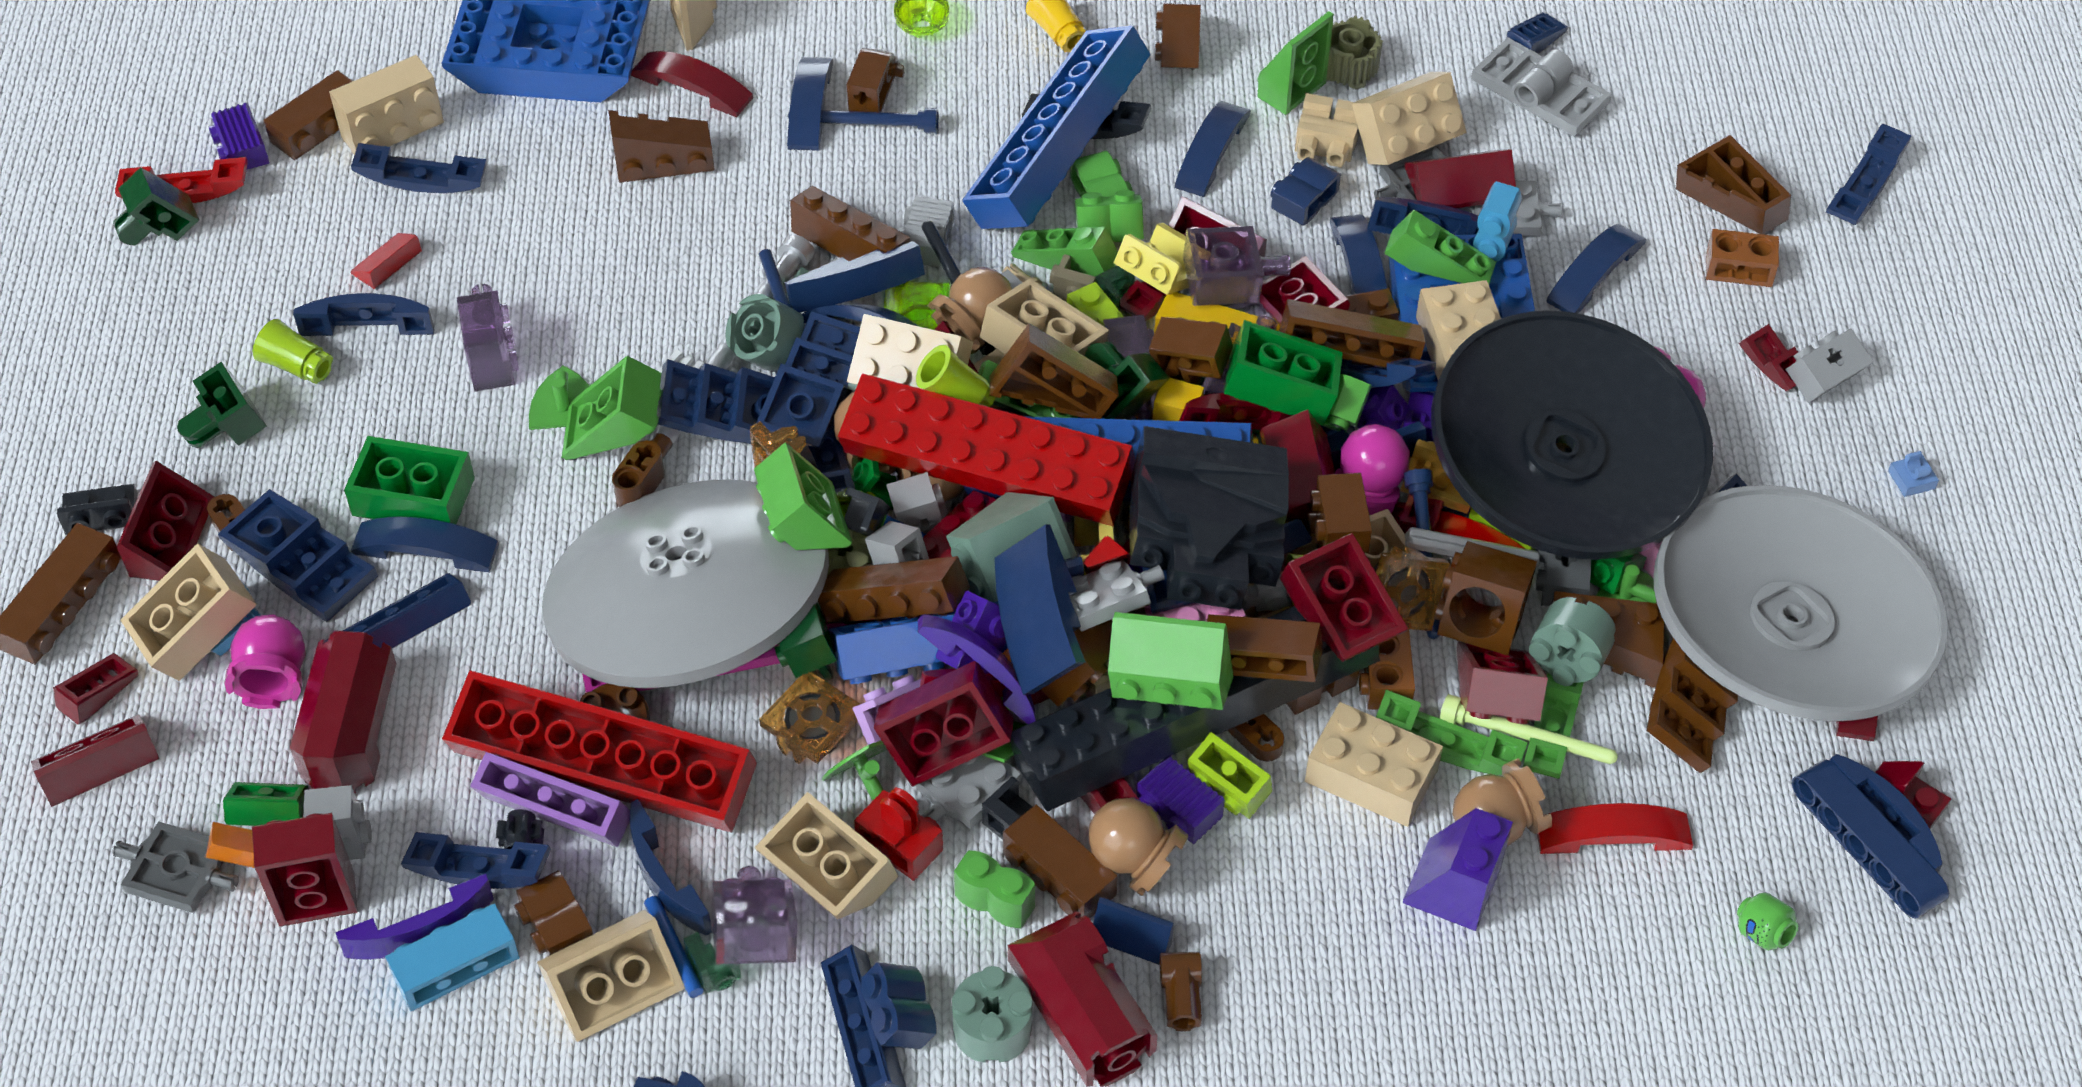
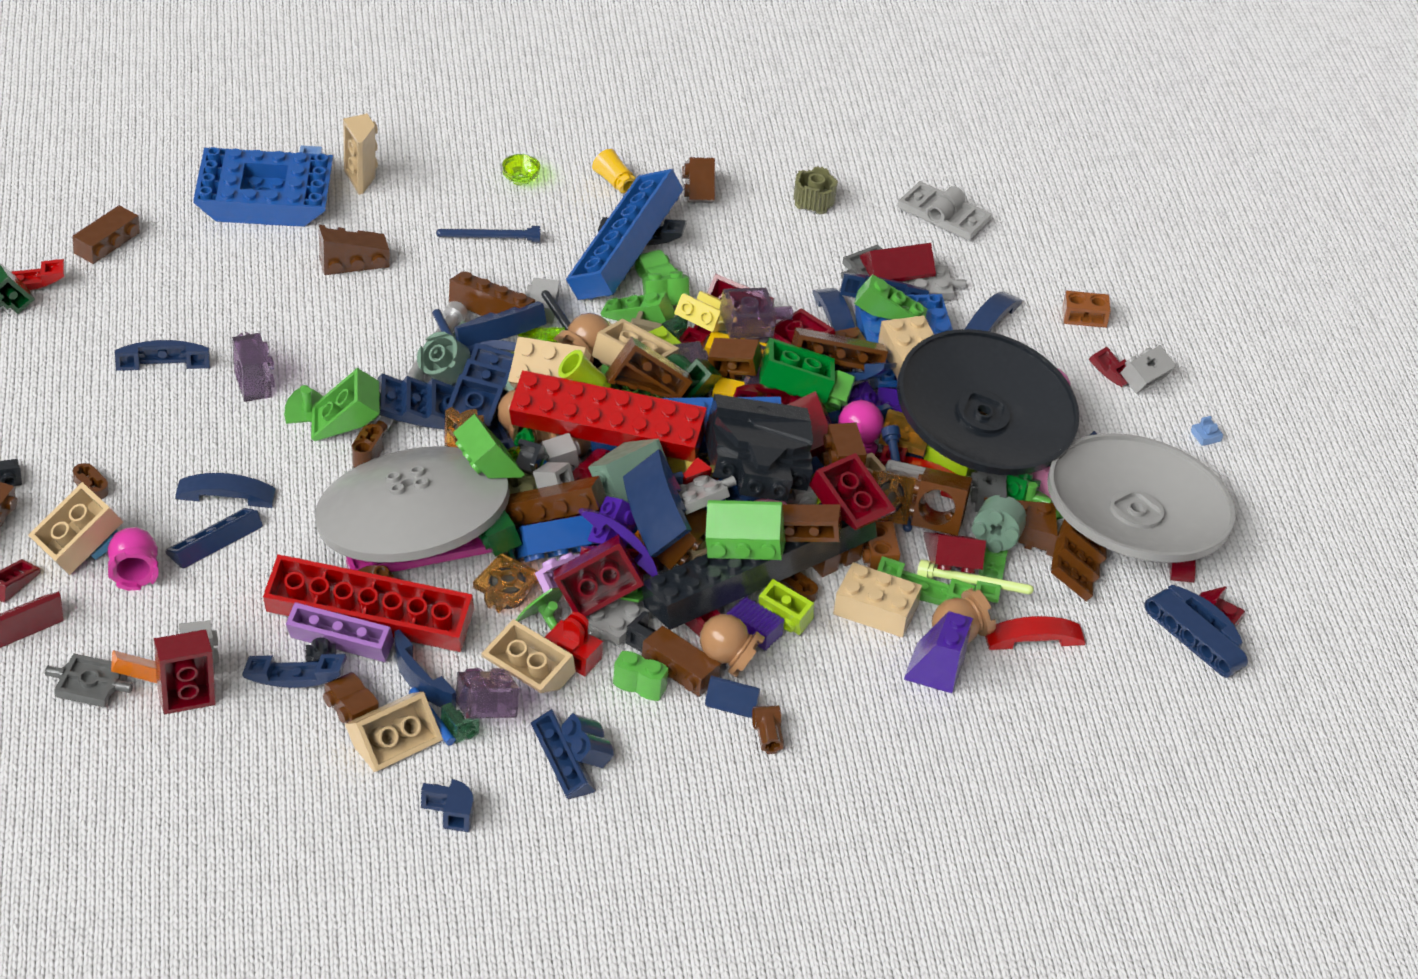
camera: 10 degrees left, 10 degrees down
dark red slope [117,461,215,581] -> none
dark green brick [177,362,267,448] -> none
dark purple brick [208,102,270,170] -> none
dark blue slope [218,489,378,622] -> none
green slope [223,782,309,826] -> none
lime plant [253,319,333,384] -> none
dark red brick [290,631,397,794] -> none
tan brick [329,55,444,155] -> none
dark purple slope [335,874,494,960] -> none
green brick [344,436,475,524] -> none
red slope [350,233,422,289] -> none
dark blue slope [351,143,487,193] -> none
dark azure brick [385,903,520,1012] -> none
dark red slope [631,51,753,117] -> none
dark blue slope [787,57,833,151] -> none
reddish brown piece [847,48,904,112] -> none
sand green brick [952,966,1032,1063] -> none
dark red brick [1008,911,1158,1087] -> none
dark blue slope [1174,101,1251,197] -> none
bright green slope [1257,11,1334,115] -> none
dark blue brick [1270,157,1341,226] -> none
tan hips [1295,93,1360,168] -> none
tan brick [1351,72,1467,165] -> none
dark azure brick [1473,181,1522,262] -> none
dark blue slope [1506,12,1568,54] -> none
reddish brown wedge [1676,135,1792,234] -> none
bright green head [1737,892,1798,951] -> none
dark blue slope [1826,123,1912,225] -> none

